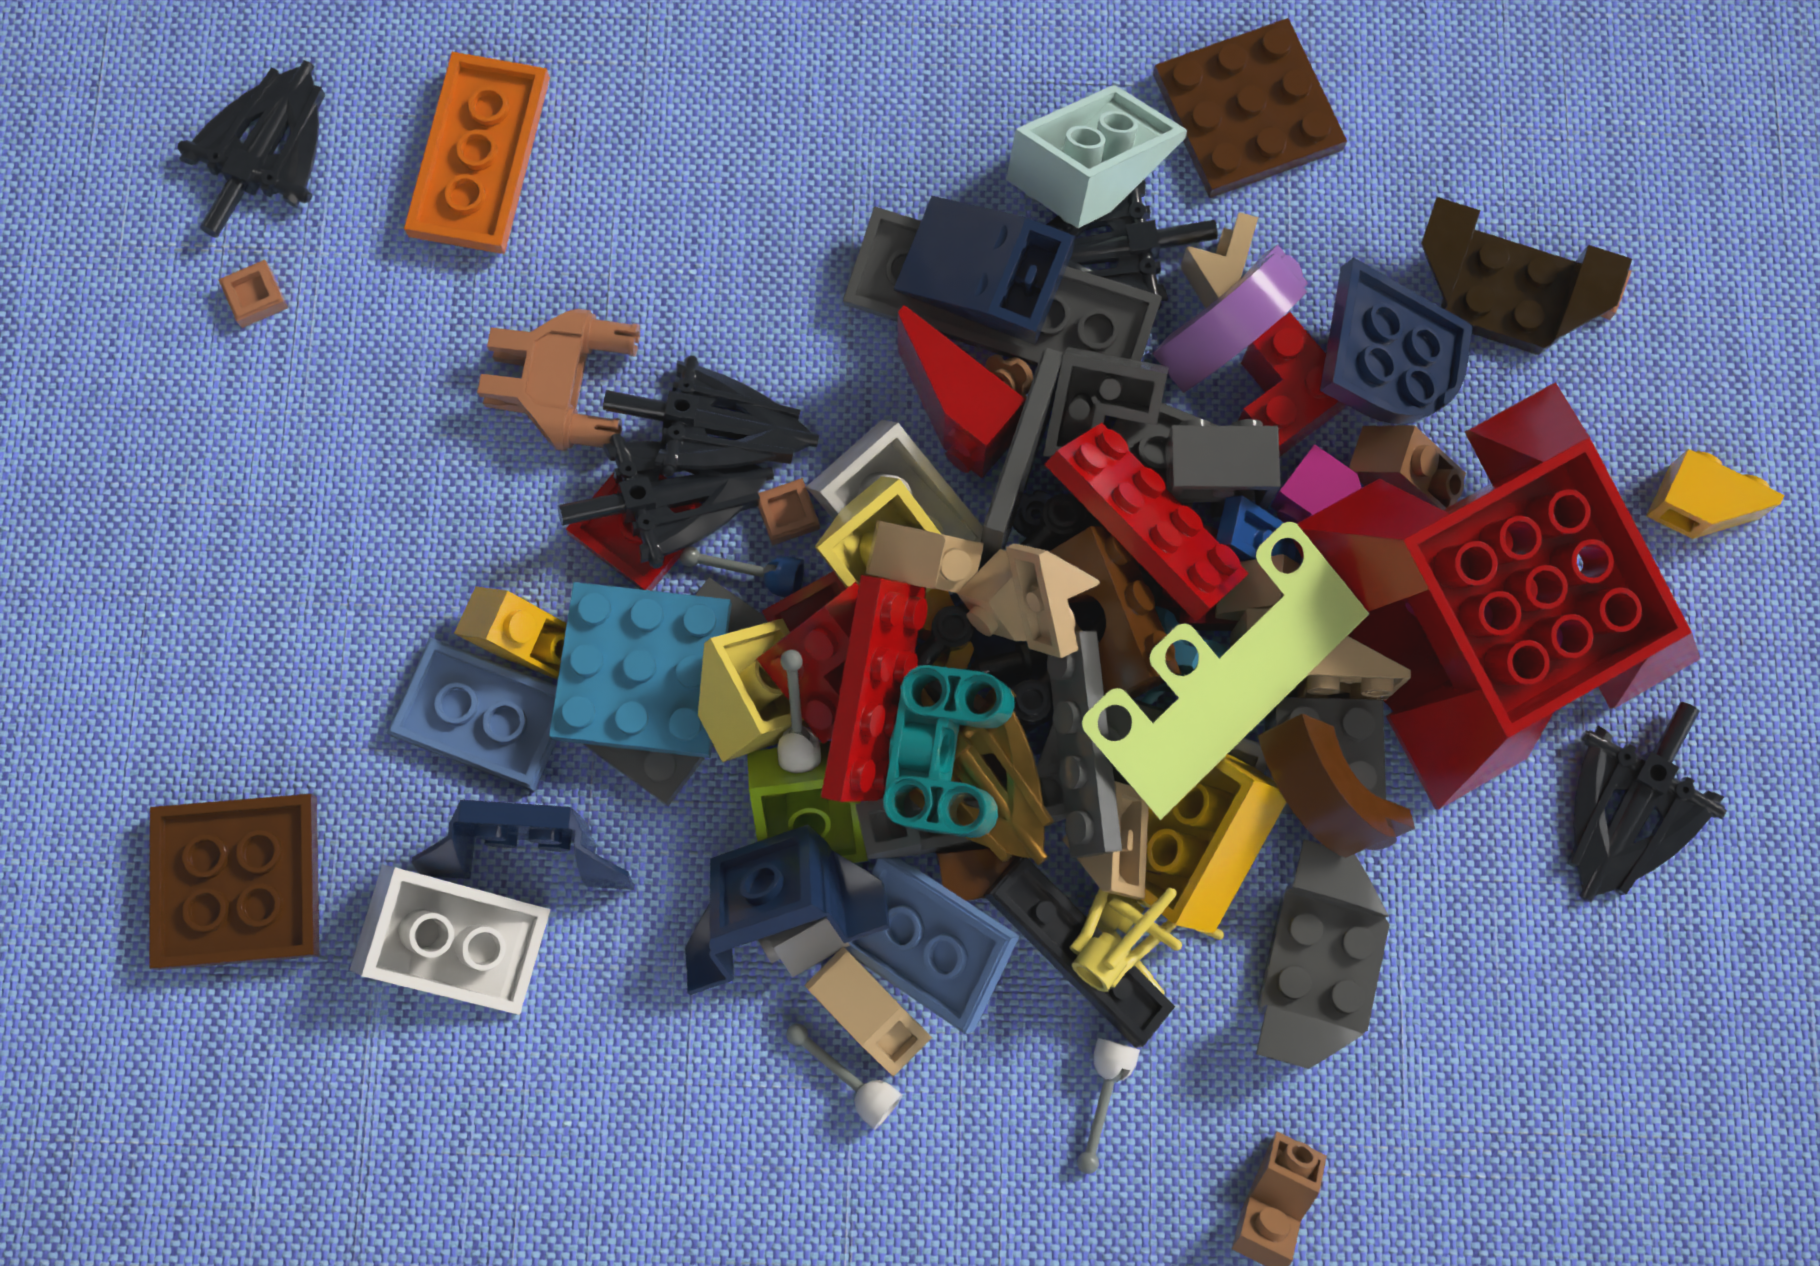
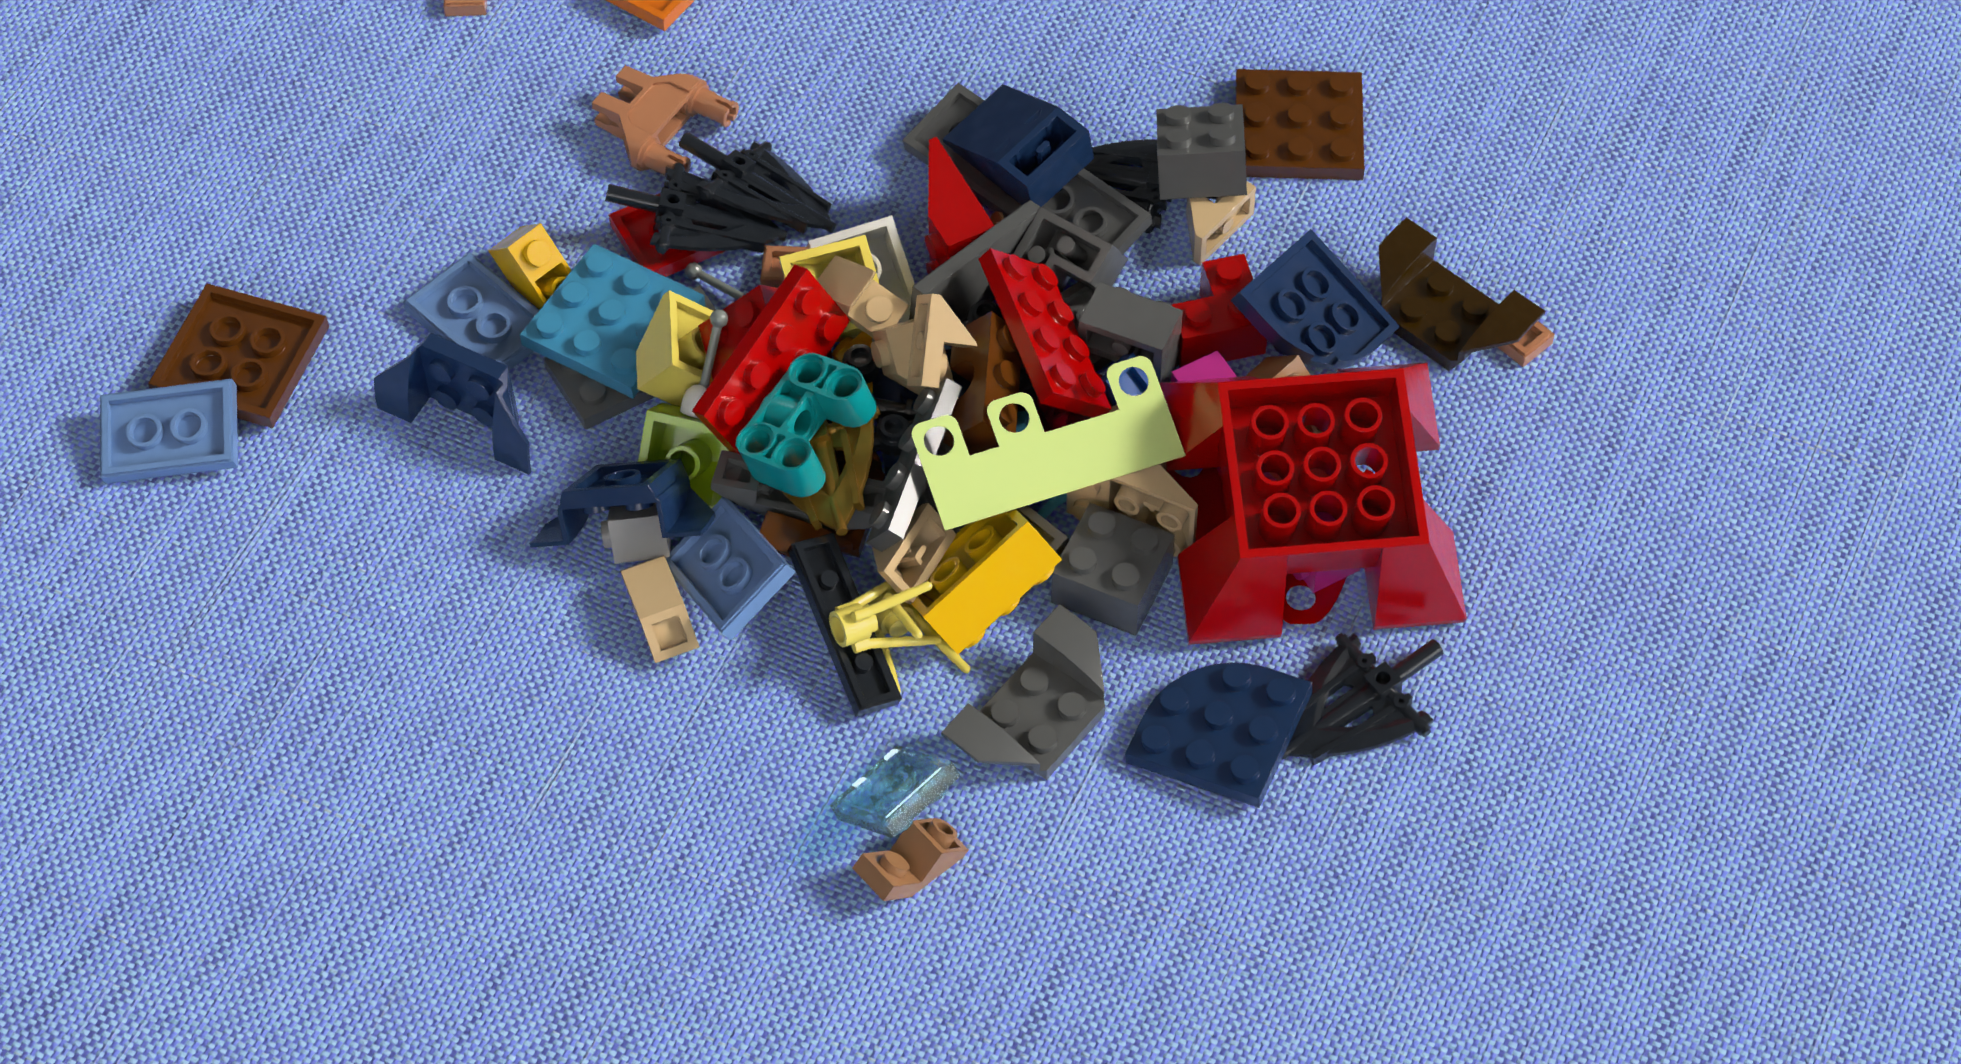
camera: 25 degrees right, 20 degrees down
white slope [350,864,551,1015] -> none
hinge [786,1024,903,1130] -> none
light aqua slope [1006,85,1187,228] -> none
hinge [1077,1038,1140,1174] -> none
medium lavender arch [1152,244,1308,393] -> none
reddish brown arch [1258,713,1415,858] -> none
yellow slope [1646,449,1785,539] -> none
none -> medium blue tile [100,379,238,484]
none -> clear light blue plate [830,745,961,838]
none -> dark blue plate [1125,662,1312,808]
none -> dark grey brick [1156,103,1247,200]

